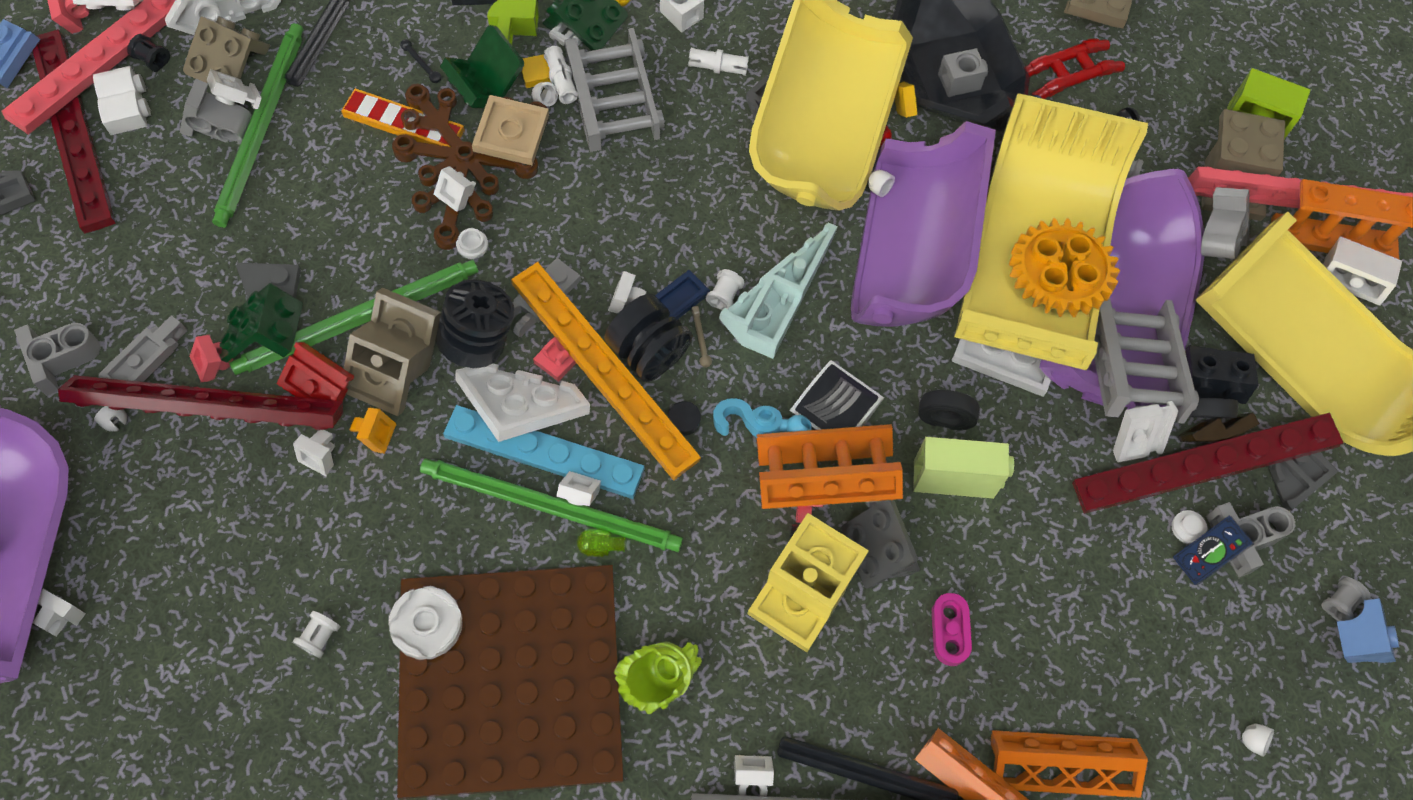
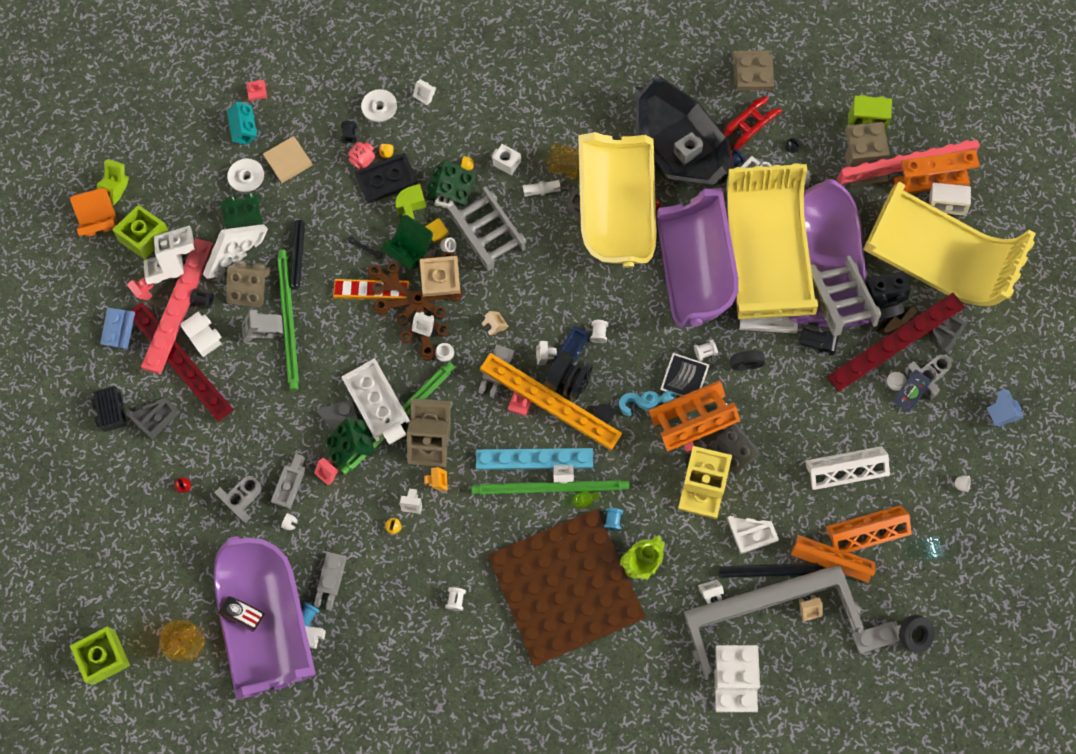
camera: 10 degrees left, 5 degrees up
dark red plate [58,375,343,430] -> none
white plate [207,69,261,109] -> none
red plate [276,342,355,401] -> none
white tile [389,586,462,660] -> none
black wheel [435,279,514,368] -> none
white plate [455,363,590,442] -> none
white pin [544,46,578,104] -> none
dark tan hinge [691,306,712,368] -> none
light aqua wedge [719,222,838,359] -> none
white hinge [868,170,895,197] -> none
yellow tile [895,82,917,117] -> none
yellowish green brick [913,437,1014,499] -> none
dark pink plate [932,593,972,666] -> none
light orange gear [1009,218,1120,317] -> none
white plate [1113,401,1178,462] -> none
light grey tile [1201,187,1249,259] -> none
light grey bush [1321,577,1371,621] -> none
none -> dark azure bush [302,602,320,627]
none -> light grey hinge [314,552,347,610]
none -> white hinge [342,358,410,445]
none -> yellow hinge [385,518,401,534]
none -> tan tile [482,311,509,335]
none -> clear yellow brick [546,142,579,179]
none -> dark azure bush [604,508,623,532]
none -> white bush [694,339,718,361]
none -> white wing [727,516,779,554]
none -> black piece [799,328,839,355]
none -> white fence [806,446,890,490]

